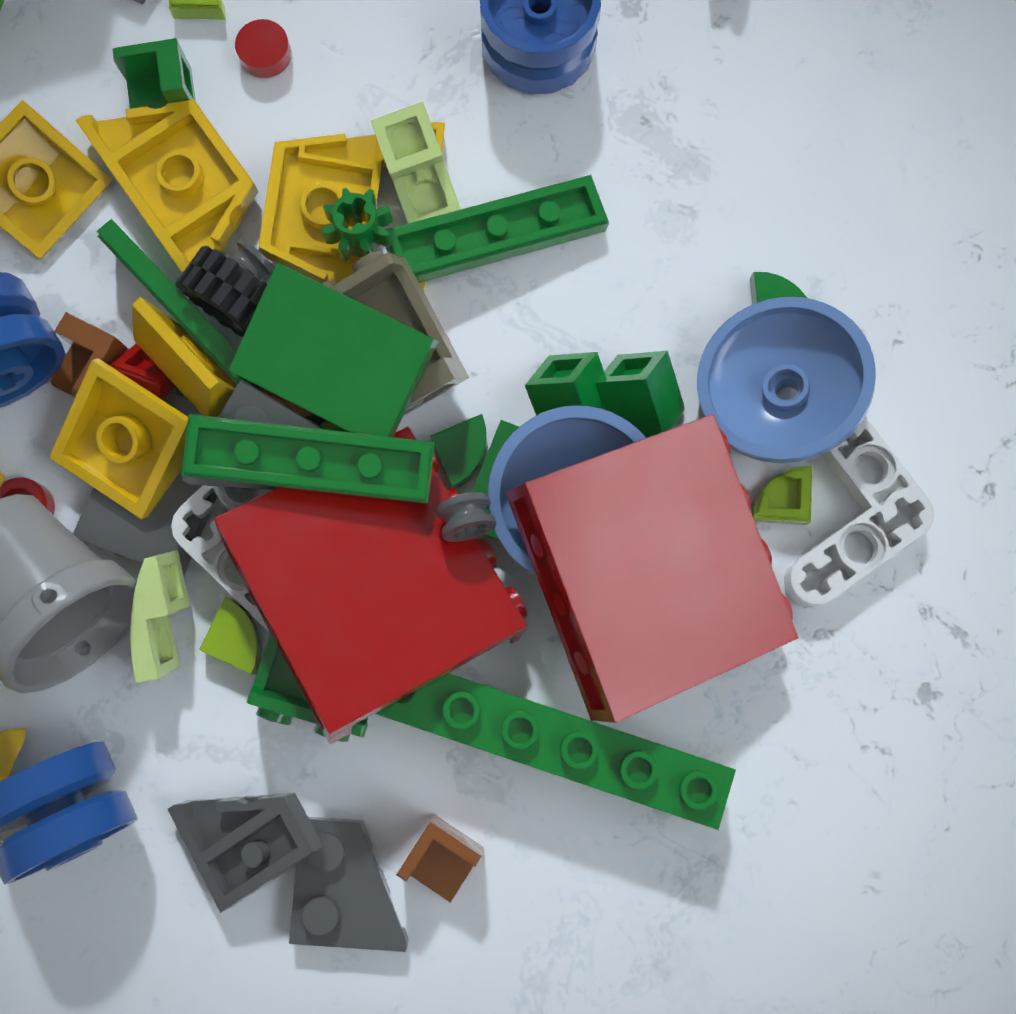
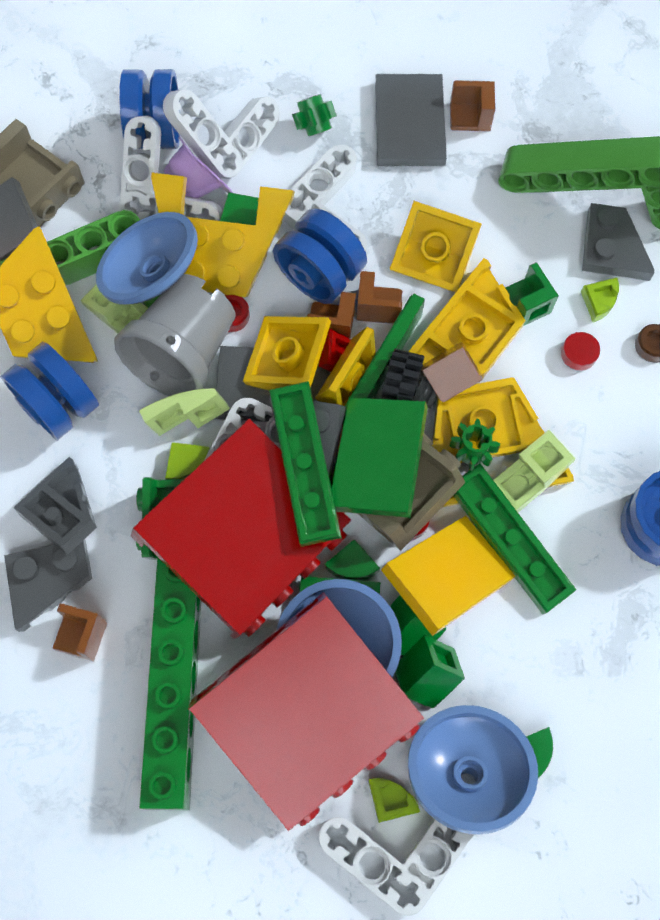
camera: 70 degrees right, 10 degrees down
dark grey bush [436,492,497,542] -> none
none -> dark orange panel [357,271,402,324]
none -> yellow tile [381,515,516,636]
none -> panel [422,342,482,402]

